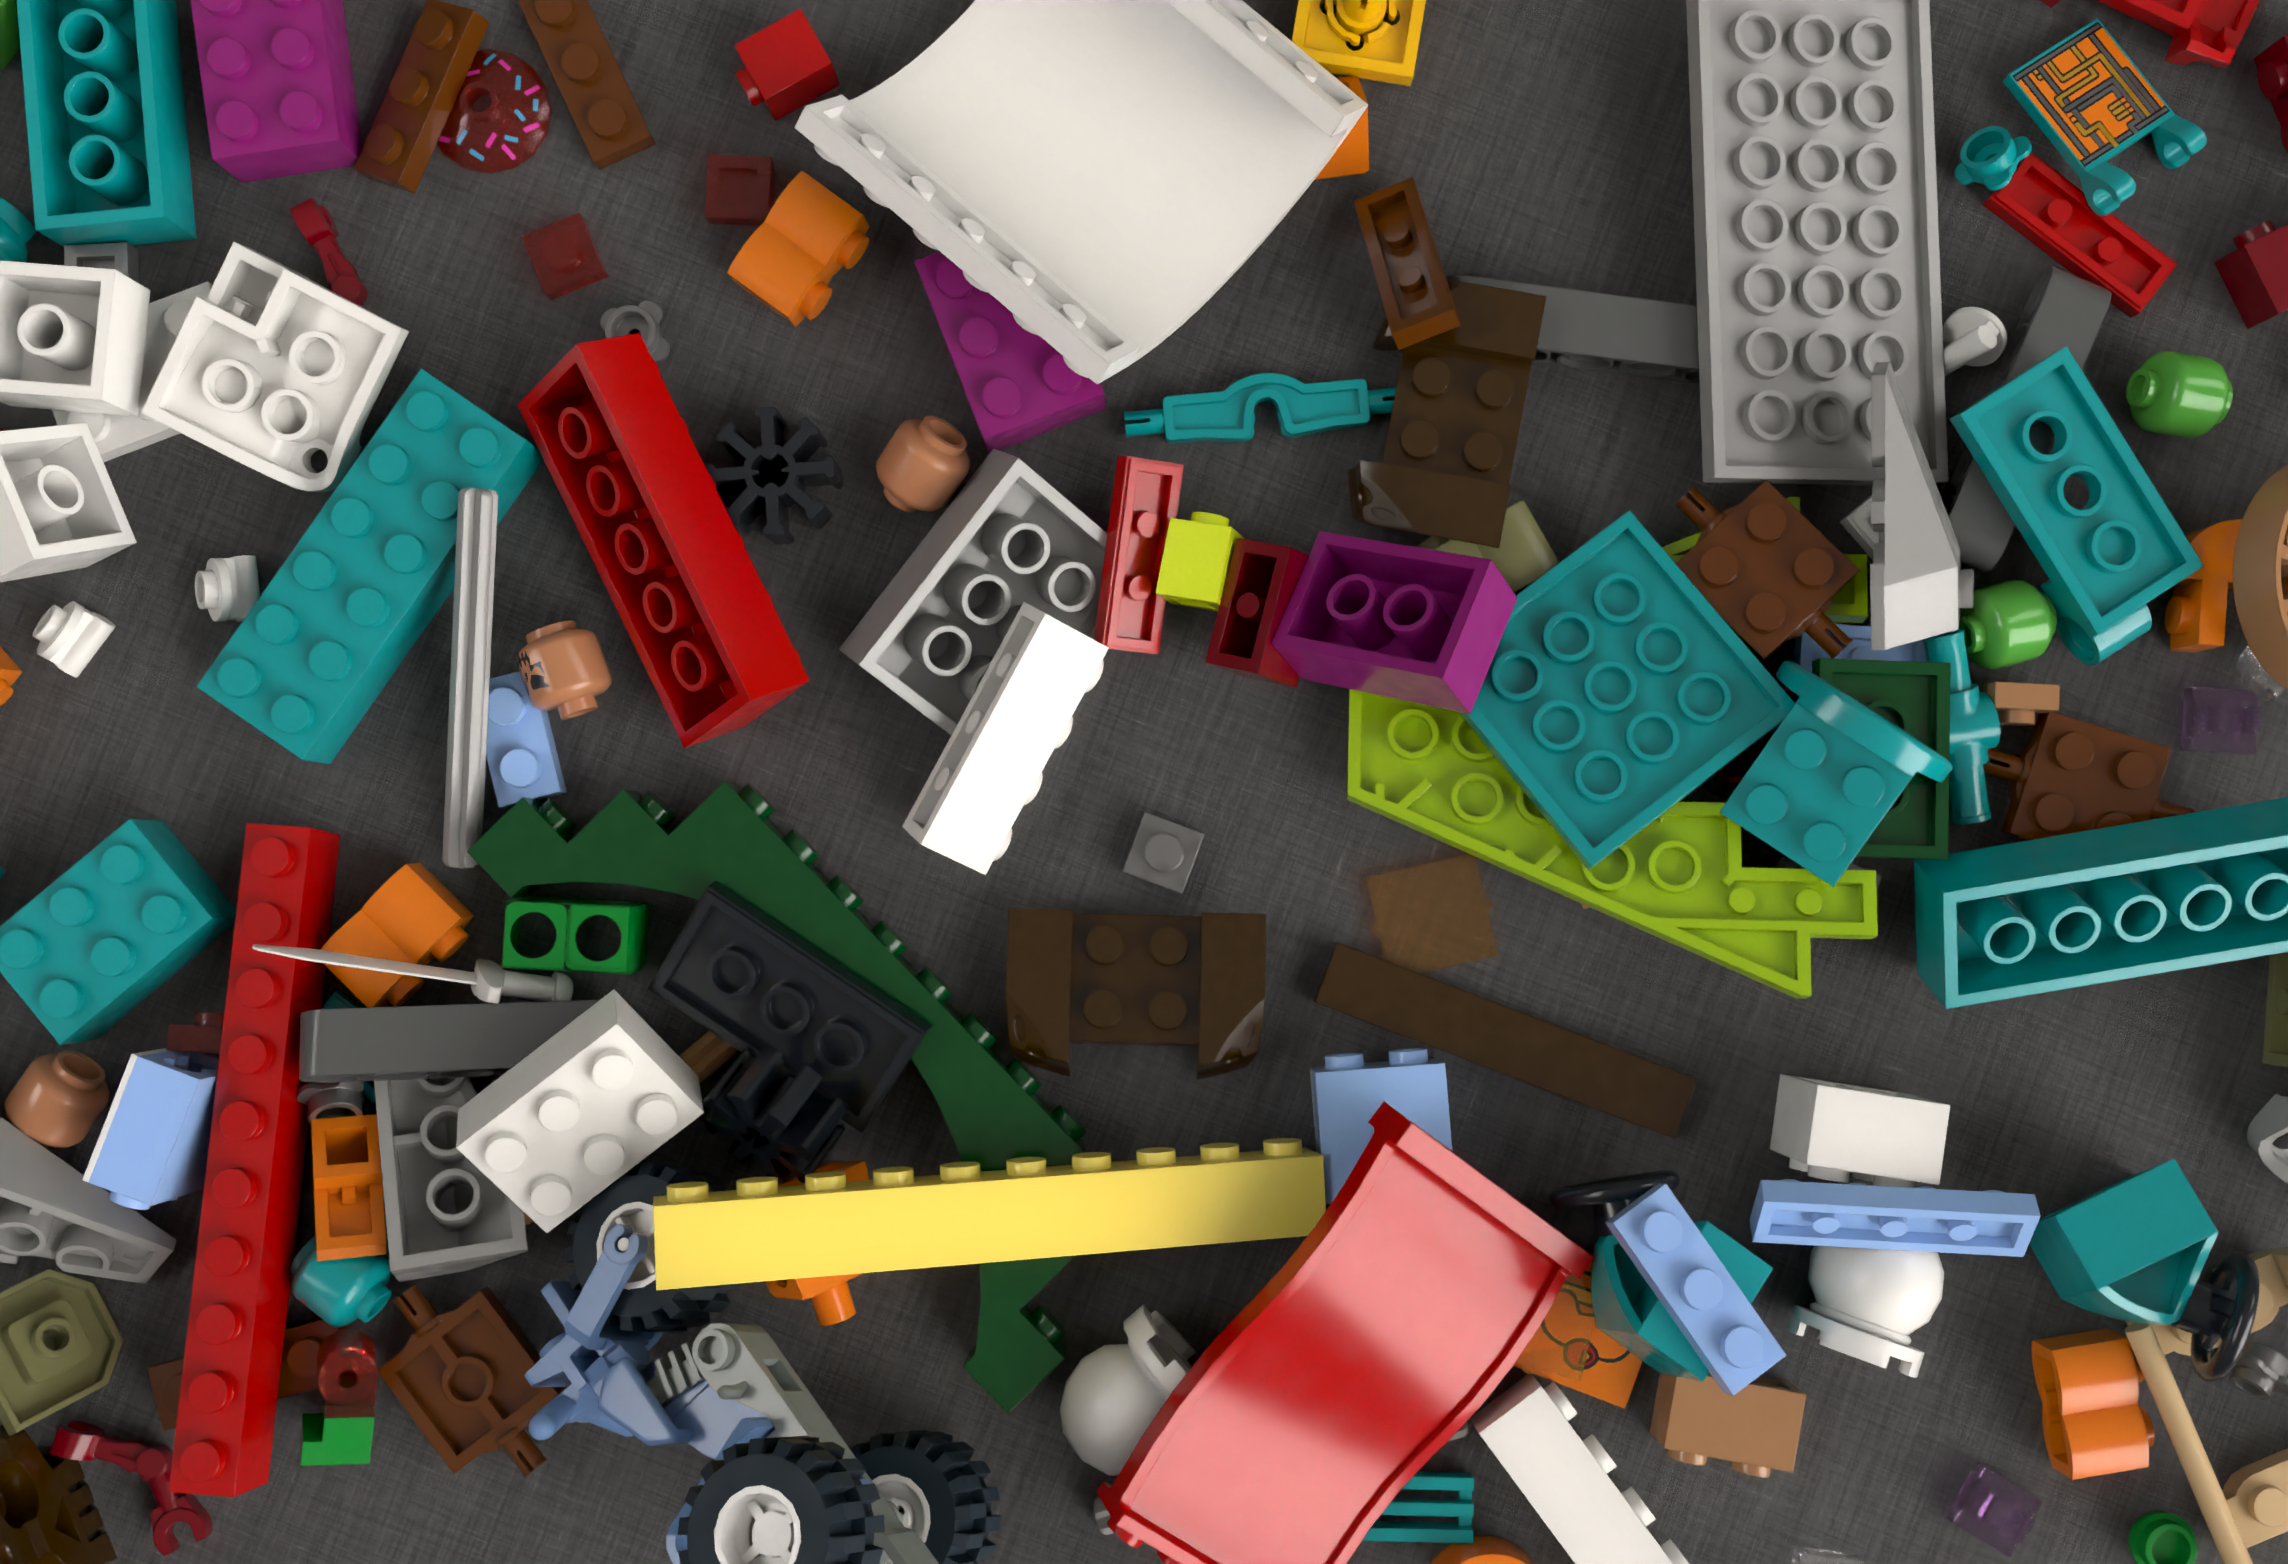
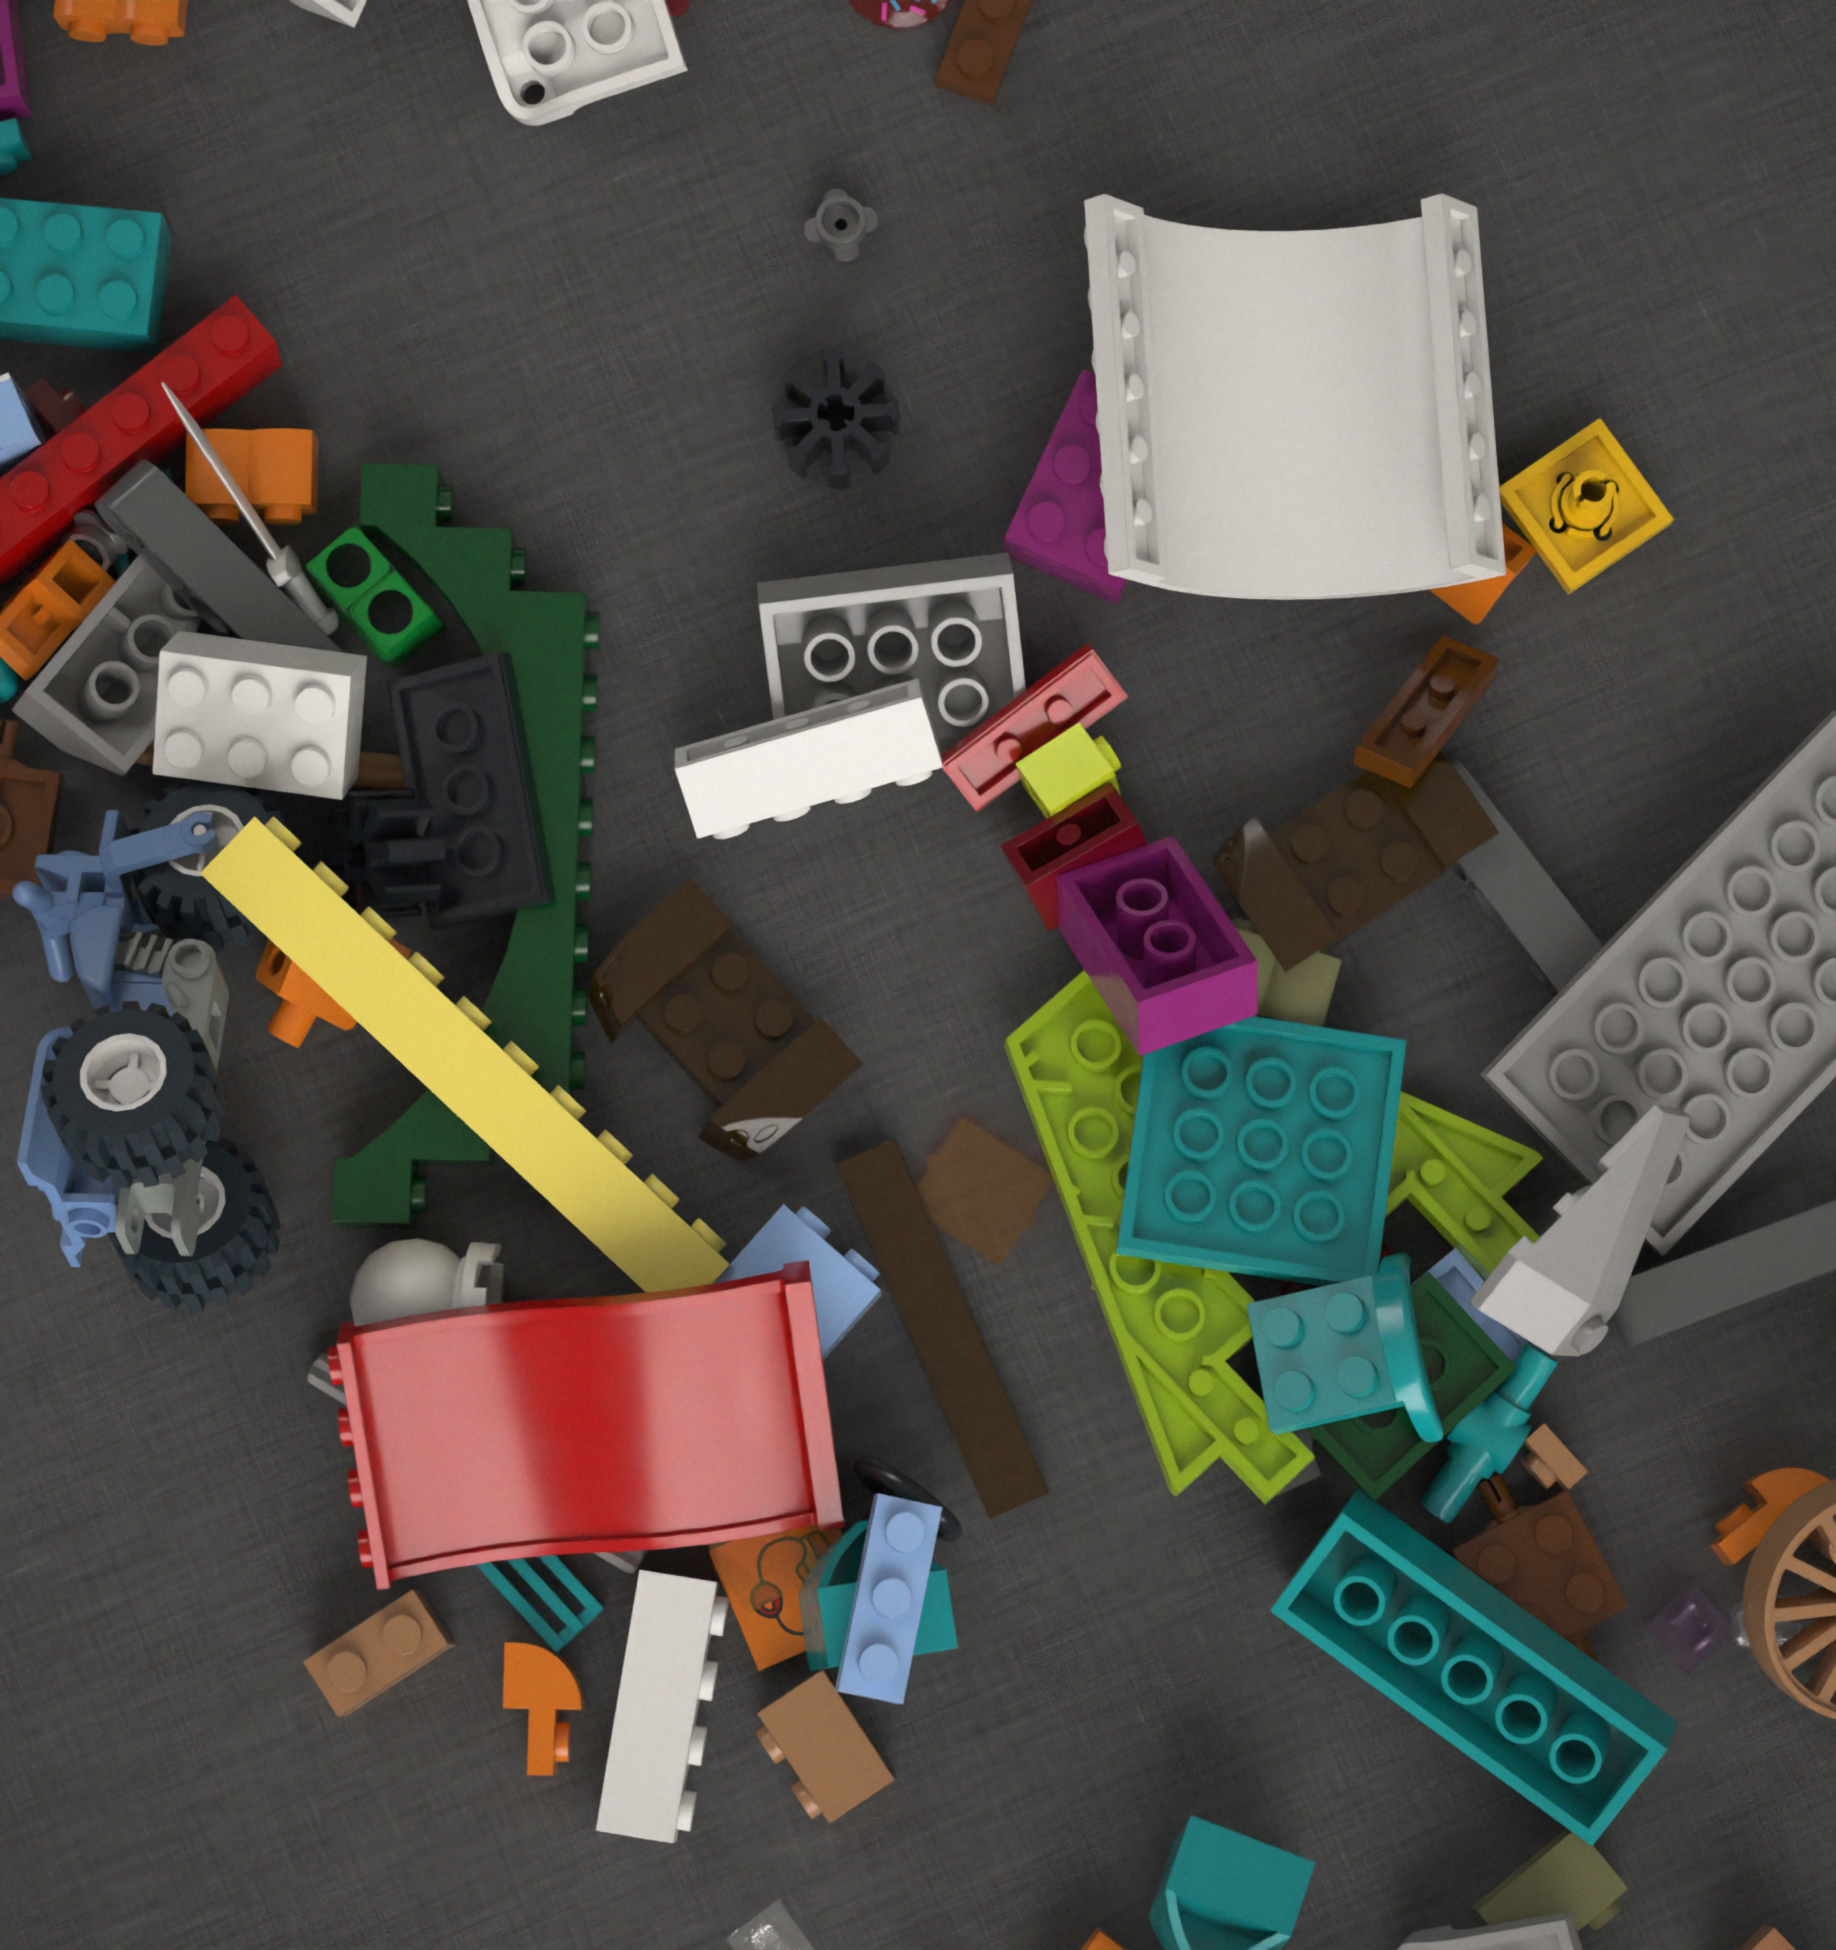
camera: 50 degrees right, 5 degrees down
white plate [33,601,116,678] -> none
white plate [195,555,260,622] -> none
teal brick [197,368,544,764] -> none
light grey axle [442,487,498,869] -> none
light blue plate [486,671,567,808] -> none
nougat head [516,620,612,720] -> none
red brick [517,333,810,748] -> none
clear red plate [521,213,609,300] -> none
clear red plate [705,154,775,226] -> none
orange brick [727,171,869,327] -> none
red brick [734,8,840,121] -> none
nougat head [875,415,971,512] -> none
flat silver plate [1123,812,1204,894] -> none
teal piece [1124,373,1396,444] -> none
reddish brown plate [1675,480,1860,663] -> none
light blue plate [1749,1179,2041,1257] -> none
white brick [1770,1074,1950,1188] -> none
white tile [1786,1246,1944,1378] -> none
white plate [1943,307,2007,376] -> none
teal hinge [1949,346,2204,666] -> none
bright green head [1958,580,2057,670] -> none

